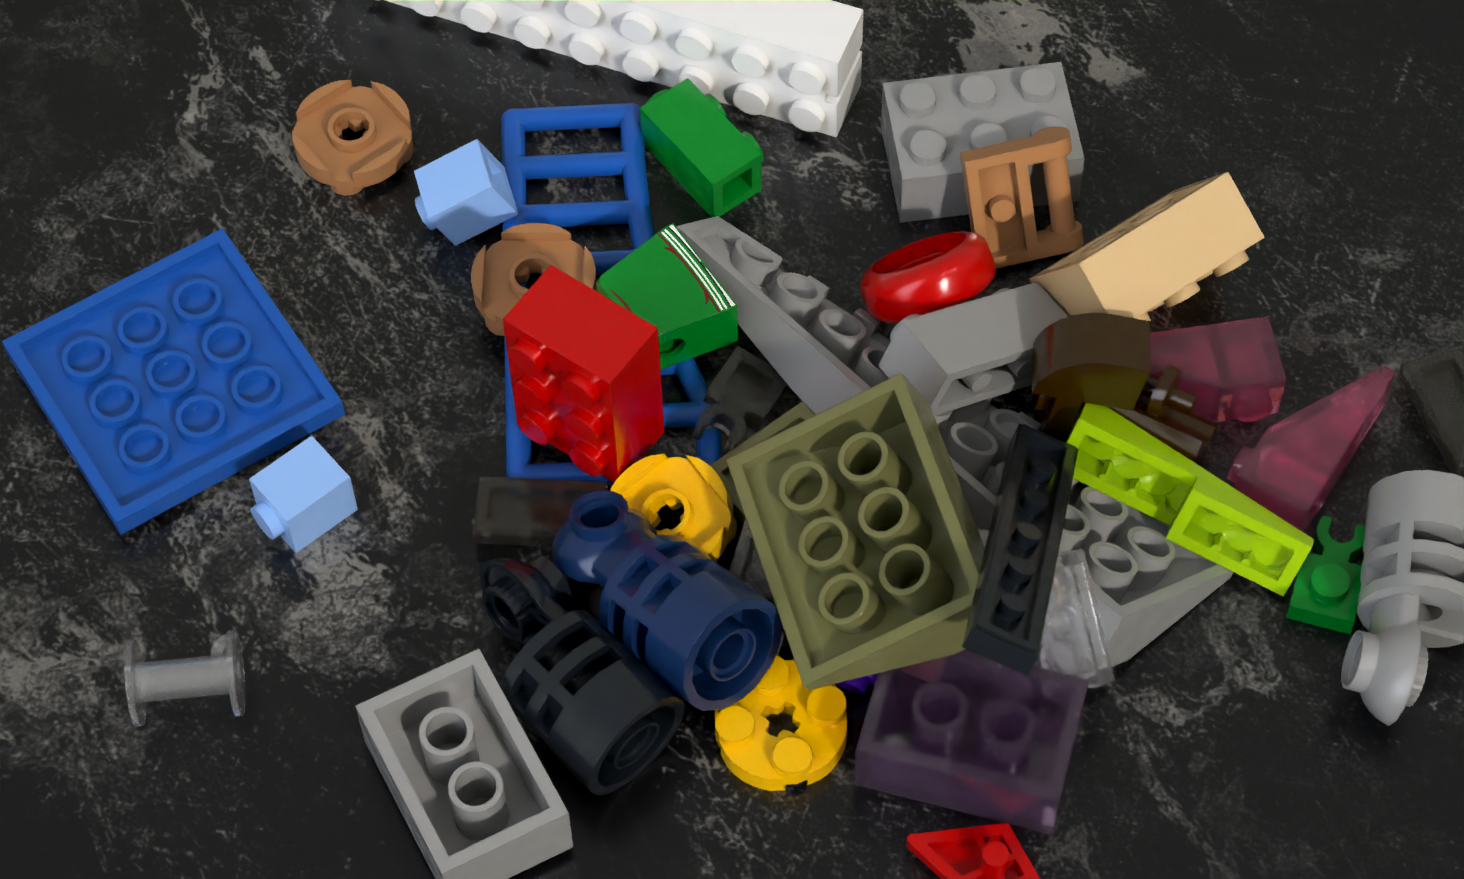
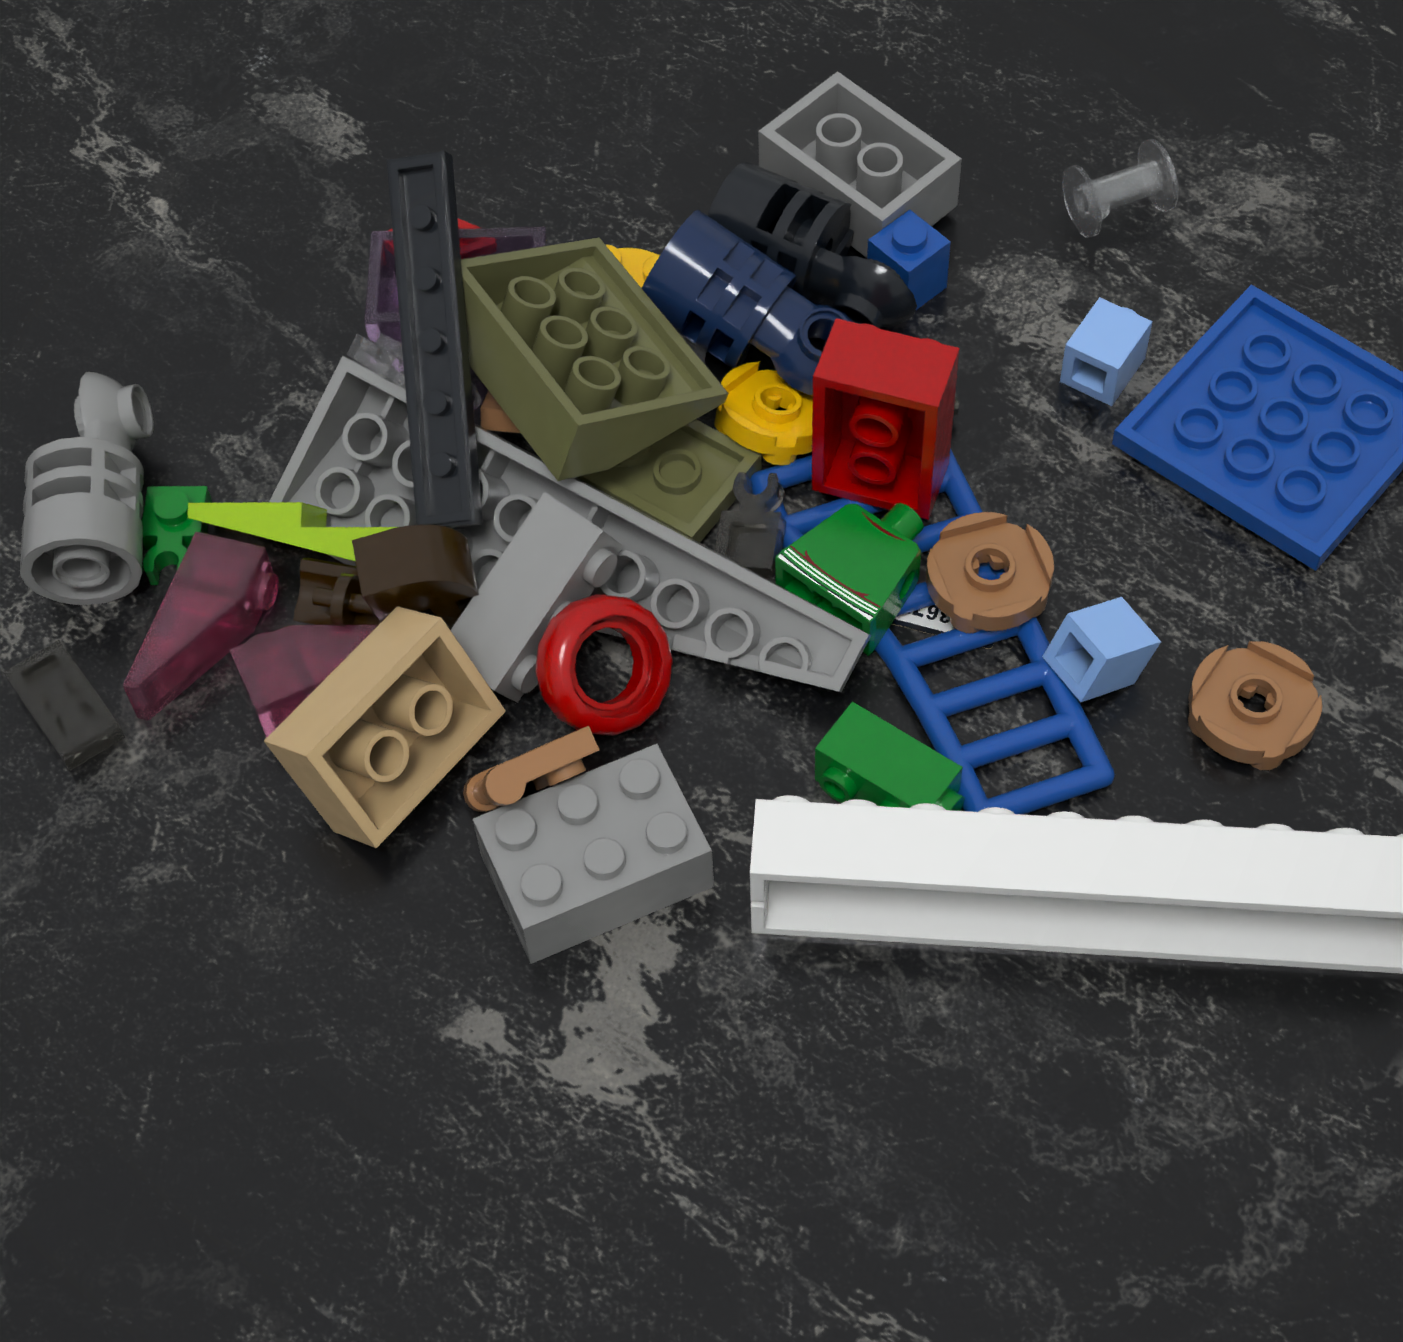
camera: 165 degrees right, 0 degrees up
none -> blue brick [867,210,951,310]

